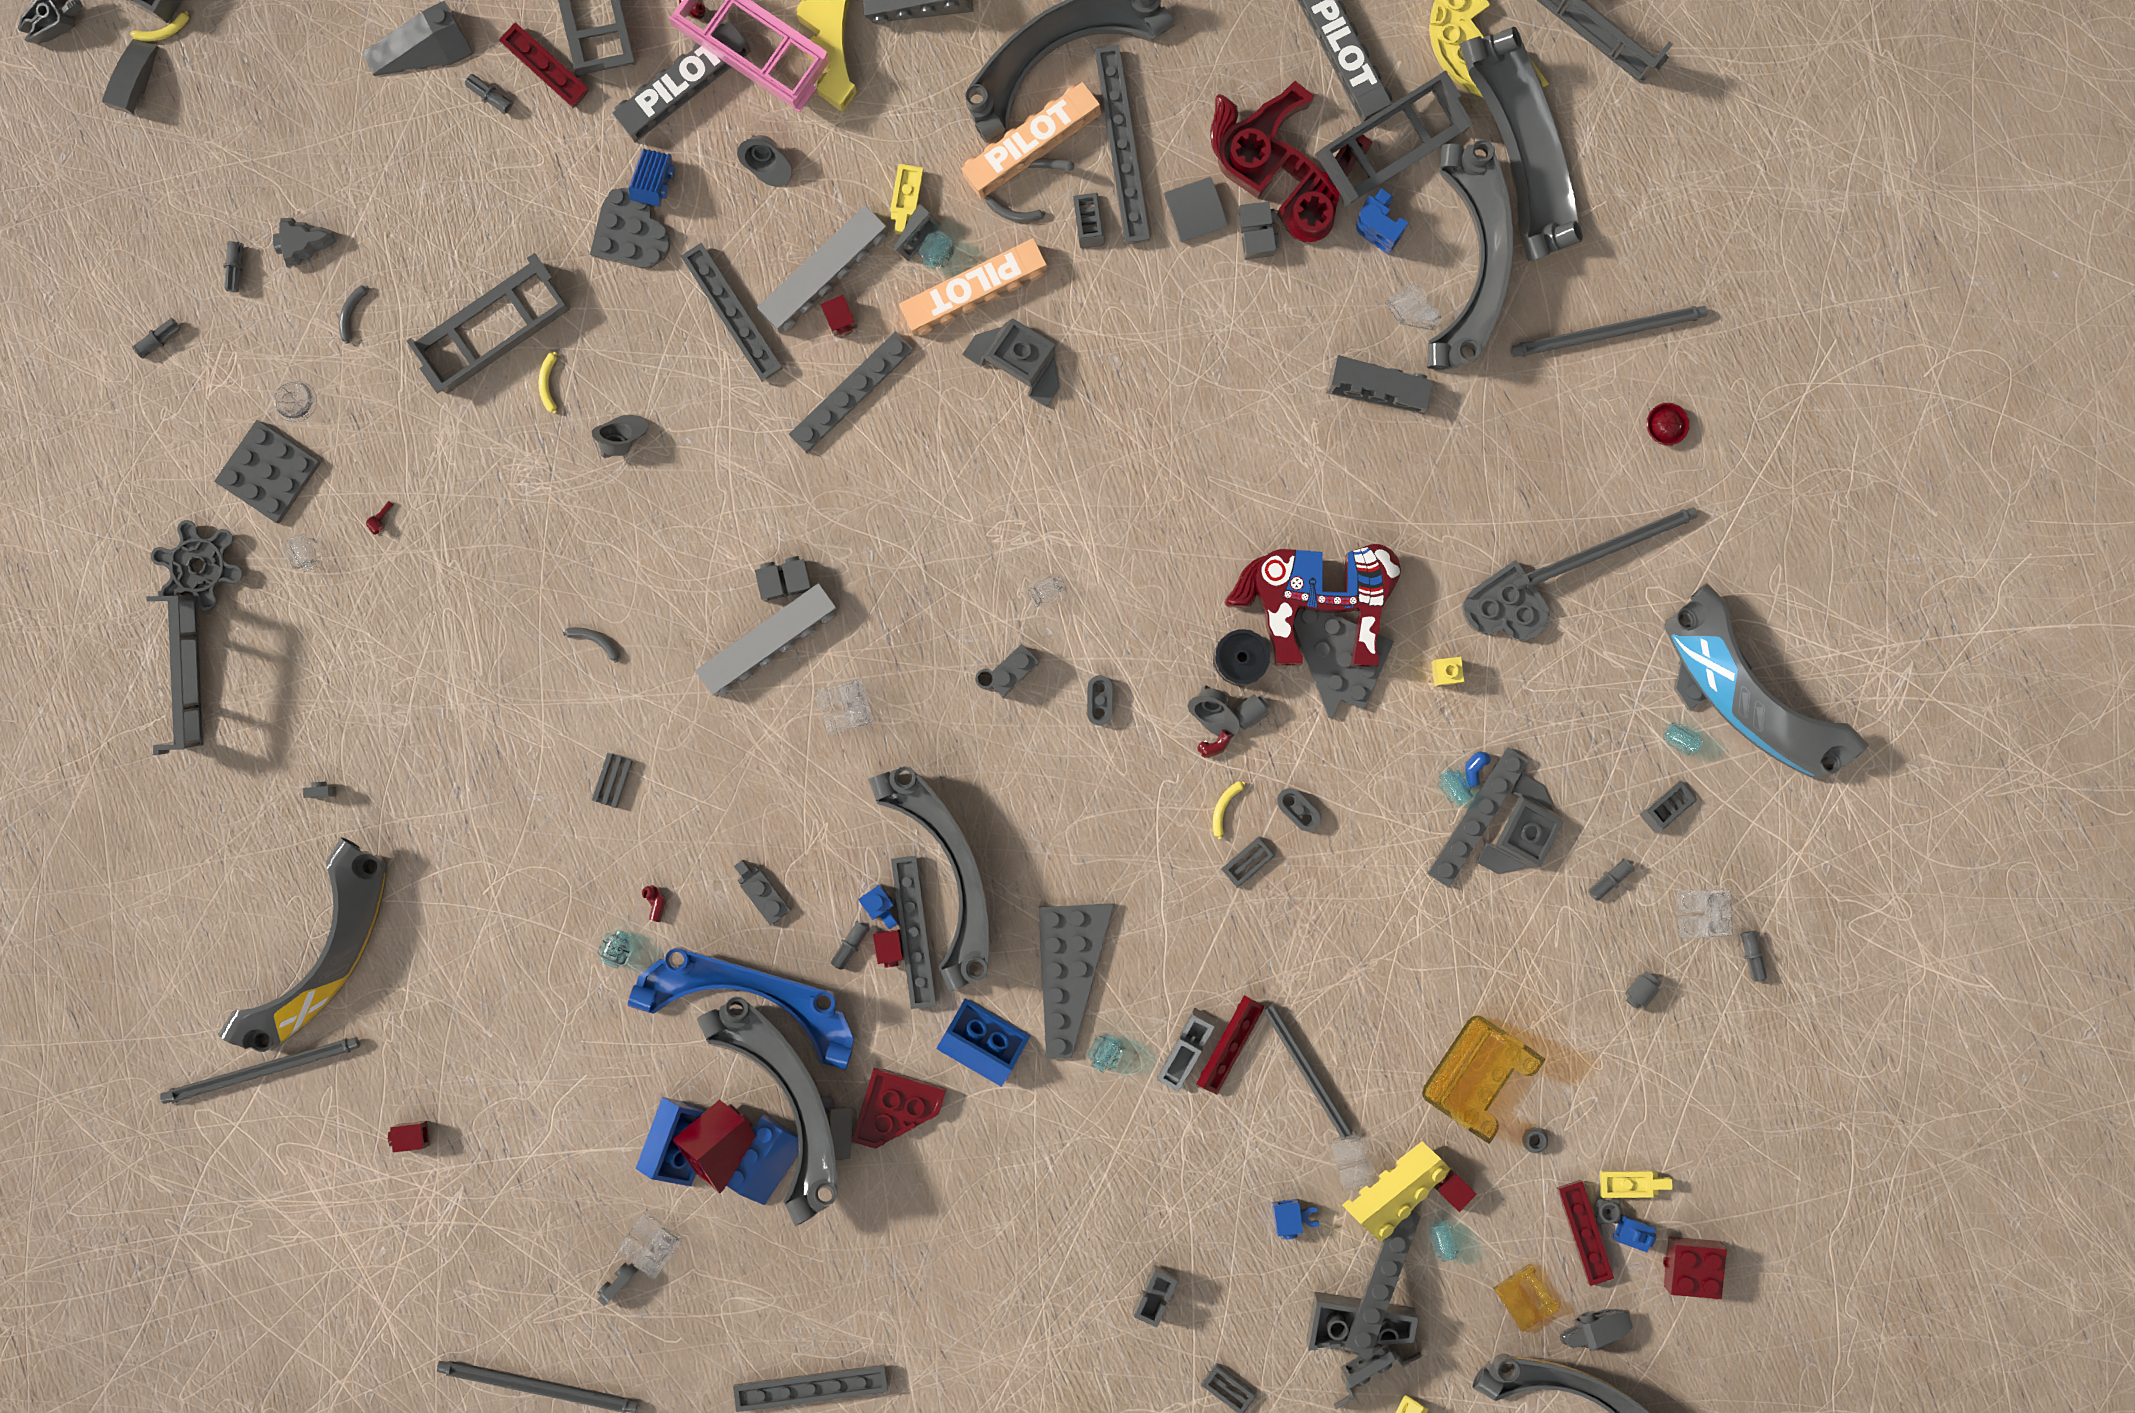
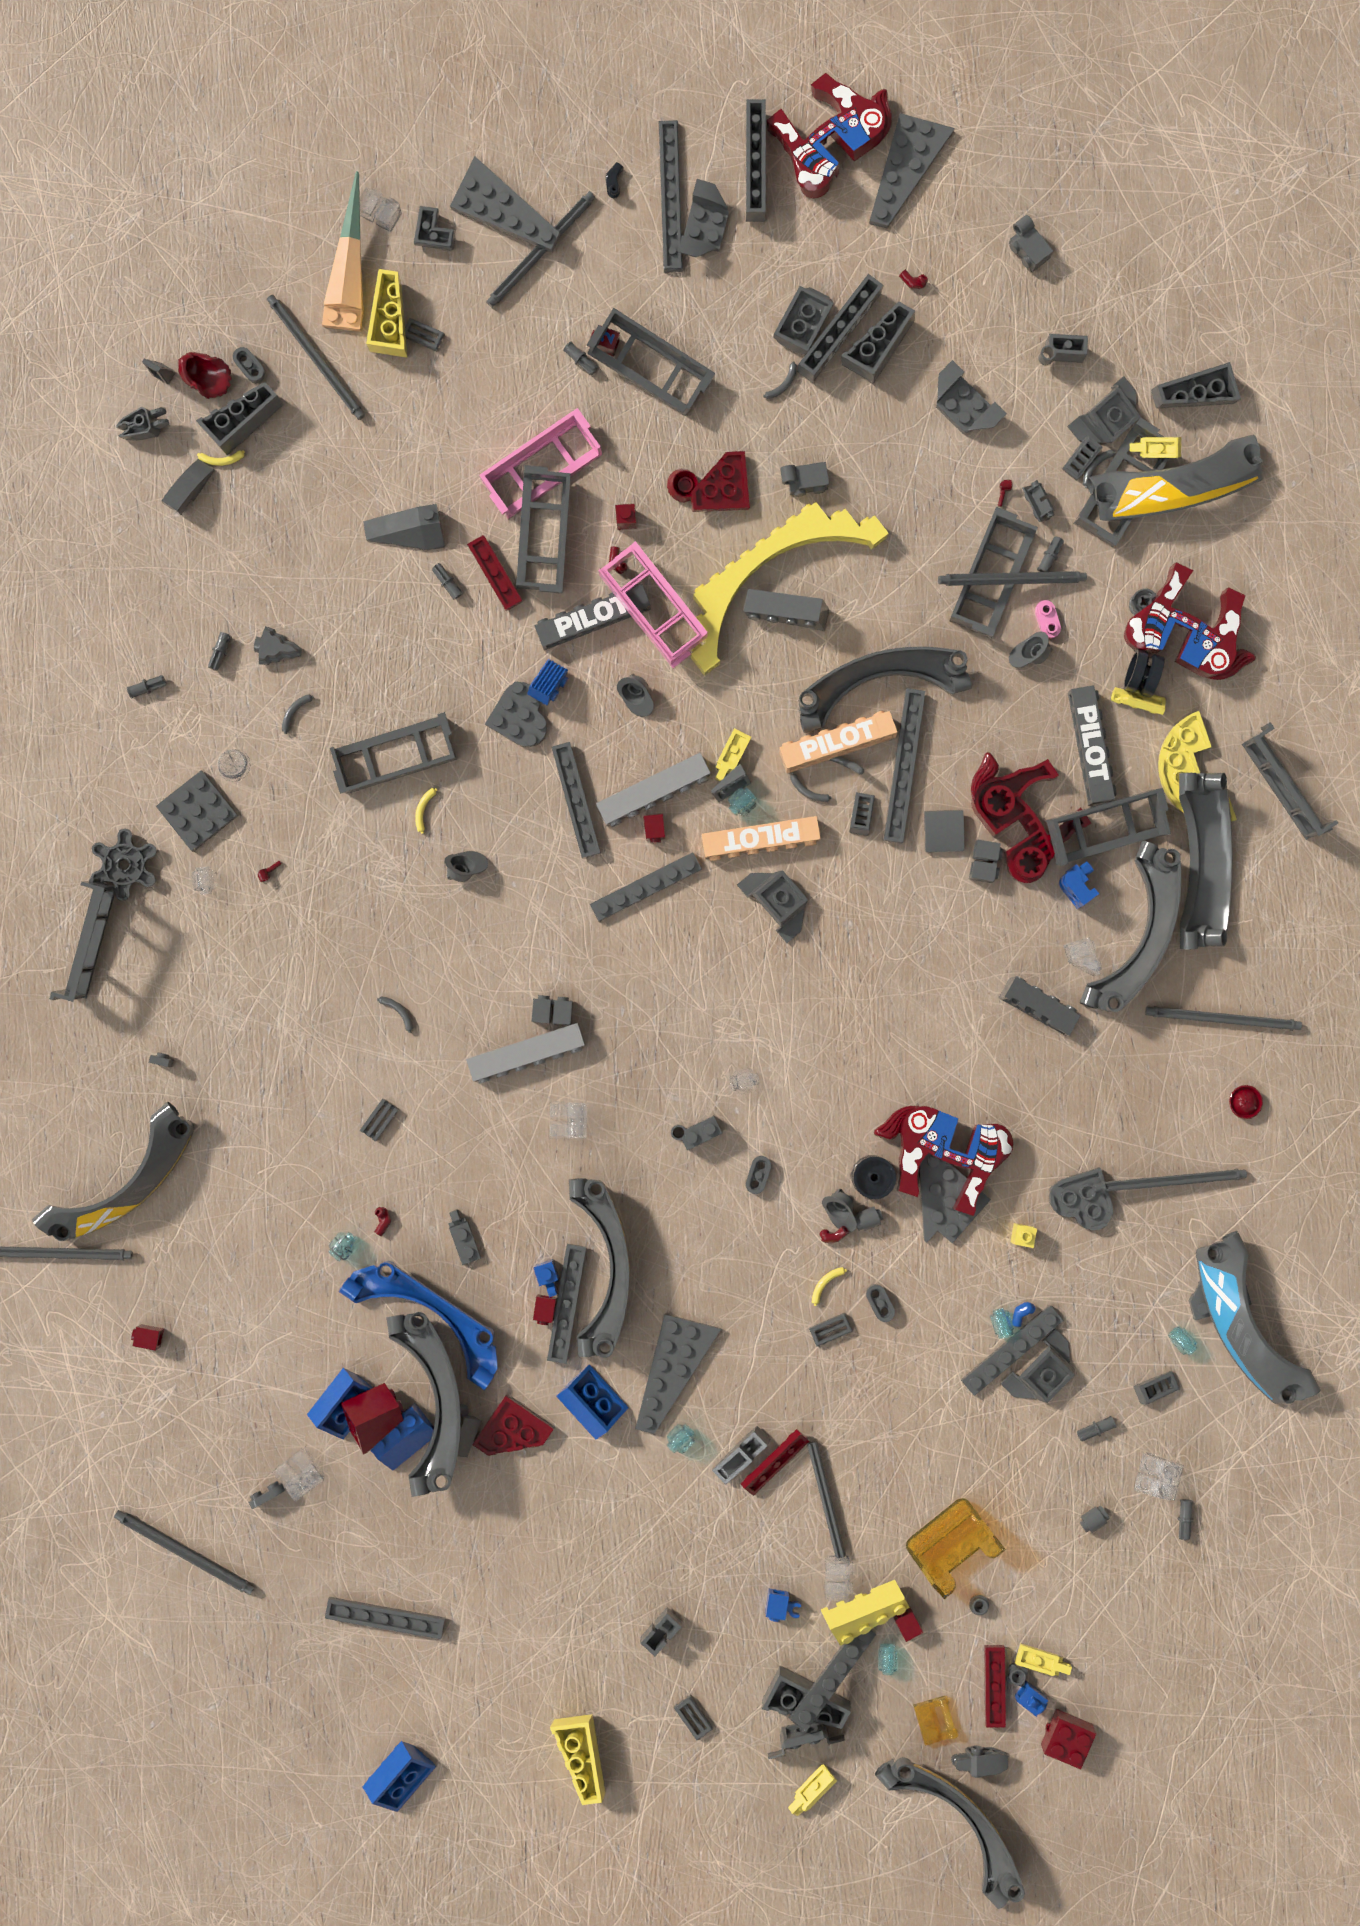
camera: 20 degrees right, 0 degrees up
dark grey axle [831,921,870,970] -> none

